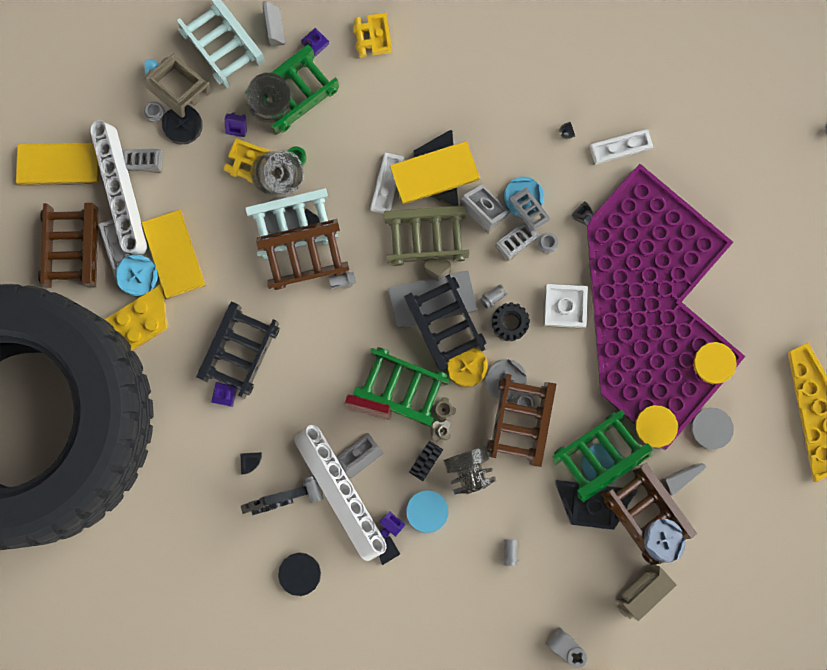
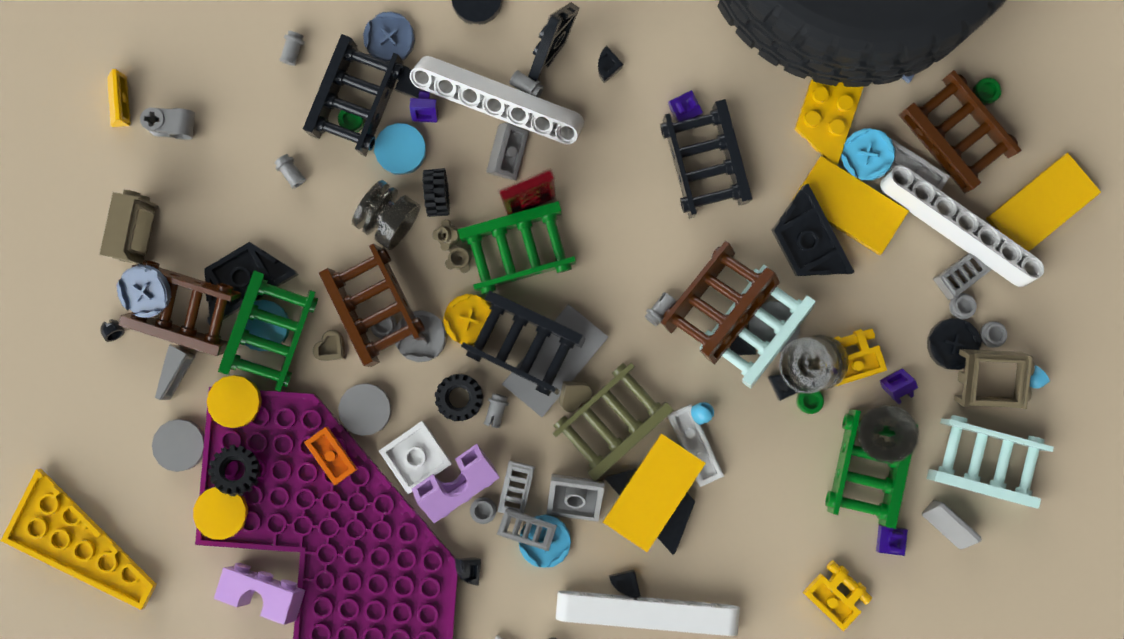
camera: 150 degrees right, 5 degrees up
none -> black hinge [100,319,125,342]
none -> black tyre [208,445,261,496]
none -> lavender arch [214,563,305,625]
none -> light grey pin [279,31,305,66]
none -> black fence [303,34,404,157]
none -> orange plate [304,426,358,486]
none -> dark tan tile [313,330,345,361]
none -> green tile [338,110,365,132]
none -> light grey tile [338,384,392,436]
none -> sand blue tile [363,12,415,62]
none -> lavender arch [412,444,500,523]
none -> white beam [556,590,740,636]
none -> black tile [609,570,641,598]
none -> medium azure hinge [691,402,714,425]
none -> black tile [768,375,804,401]
none -> black wing [771,184,854,276]
none -> light grey plate [949,293,977,319]
none -> green tile [973,78,1001,105]

